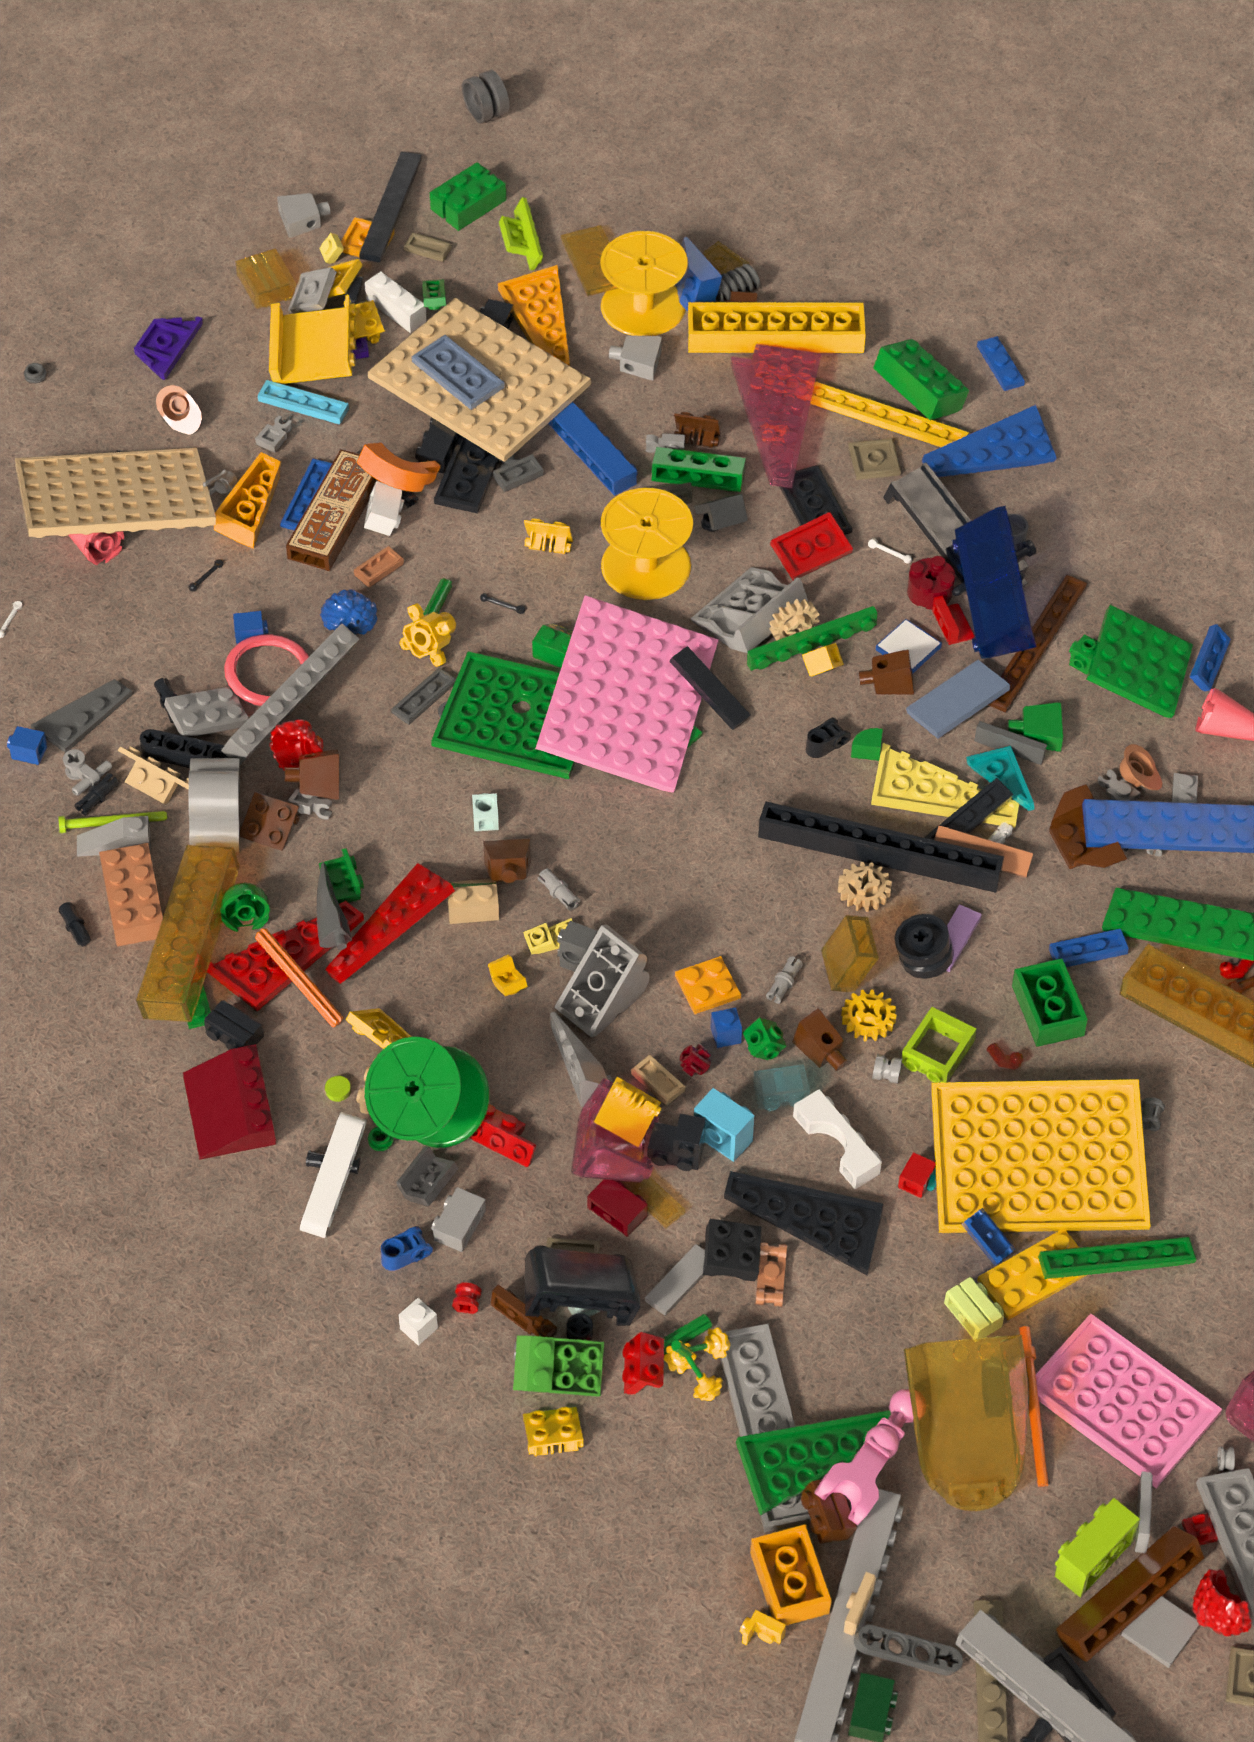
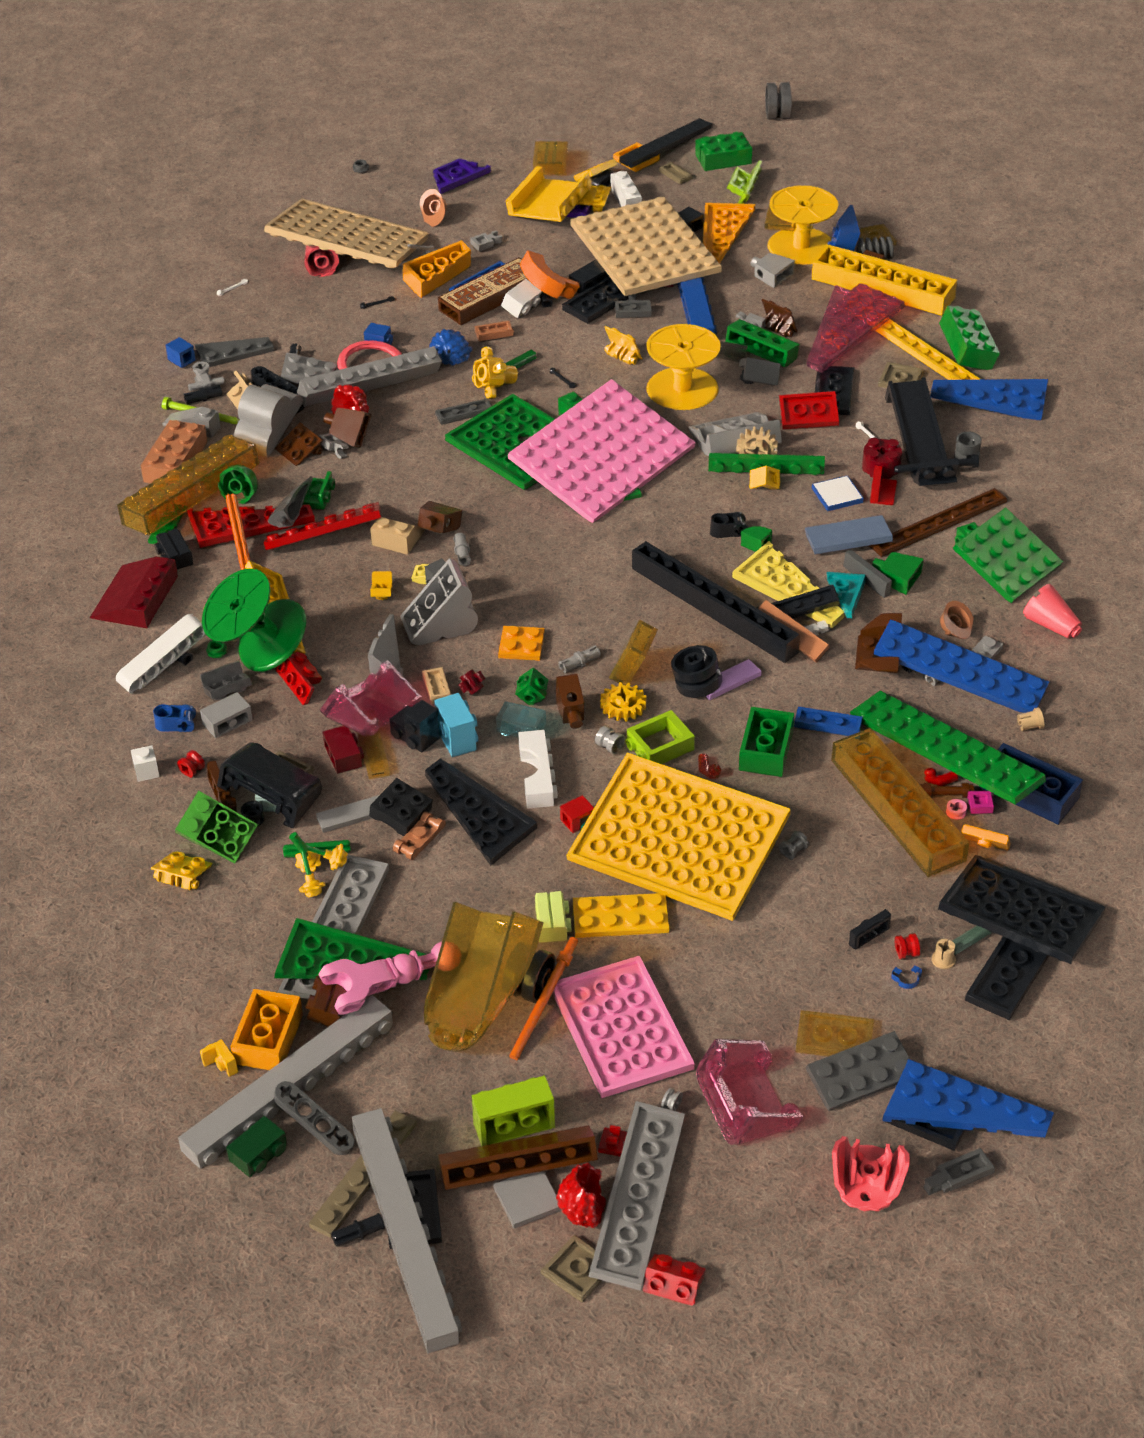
camera: 30 degrees right, 10 degrees down
black axle [58,902,91,947] -> none
medium azure plate [258,380,349,425] -> none
light grey torso [277,193,330,238] -> none
light grey plate [288,267,336,314] -> none
light yellow plate [319,233,344,264] -> none
sand blue tile [412,335,505,410] -> none
green plate [422,279,446,310] -> none
light aqua brick [472,793,499,831] -> none
yellow hinge [594,1077,661,1147] -> none
red bracket [622,1332,664,1394] -> none
black tile [669,646,751,730] -> none
blue brick [710,1007,742,1048] -> none
tan gear [838,862,892,912] -> none
tan plate [844,1572,876,1636] -> none
reddish brown torso [859,649,914,695] -> none
clear blue windscreen [952,505,1036,659] -> none
blue hinge [961,1208,1016,1266] -> none
blue plate [977,336,1025,391] -> none
green tile [1038,1237,1197,1279] -> none
light grey plate [1098,769,1140,801] -> none
light grey tile [1135,1471,1152,1553] -> none
blue plate [1190,624,1231,691] -> none

